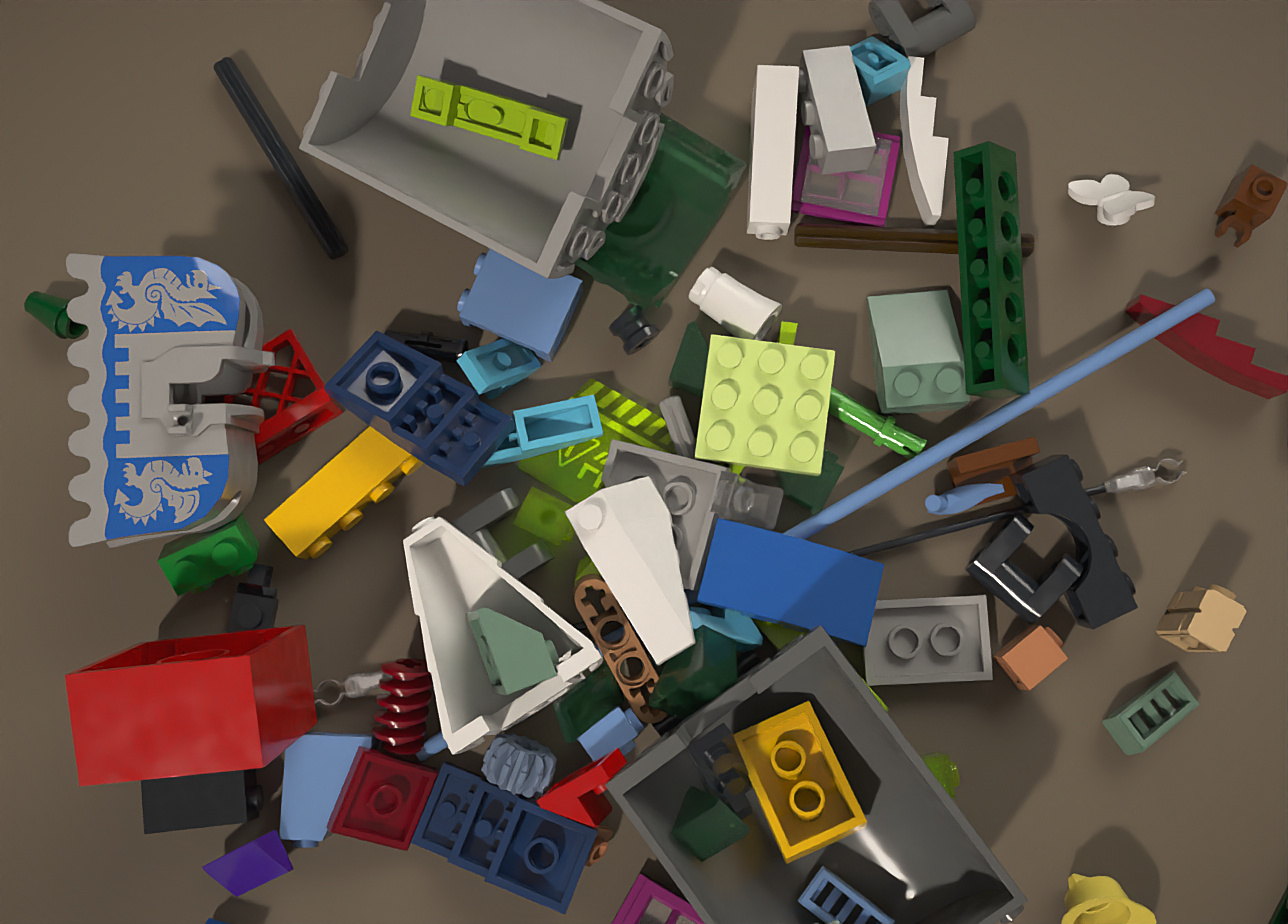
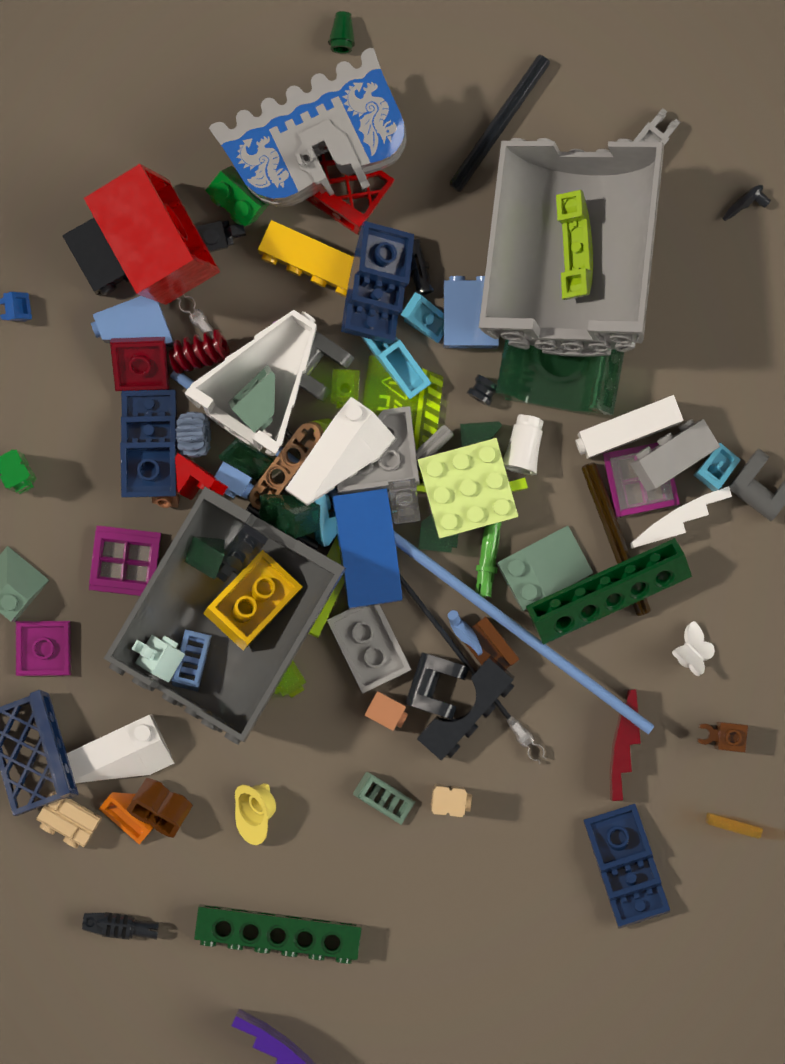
camera: 60 degrees right, 5 degrees up
dark purple slope [202,829,293,897] -> none

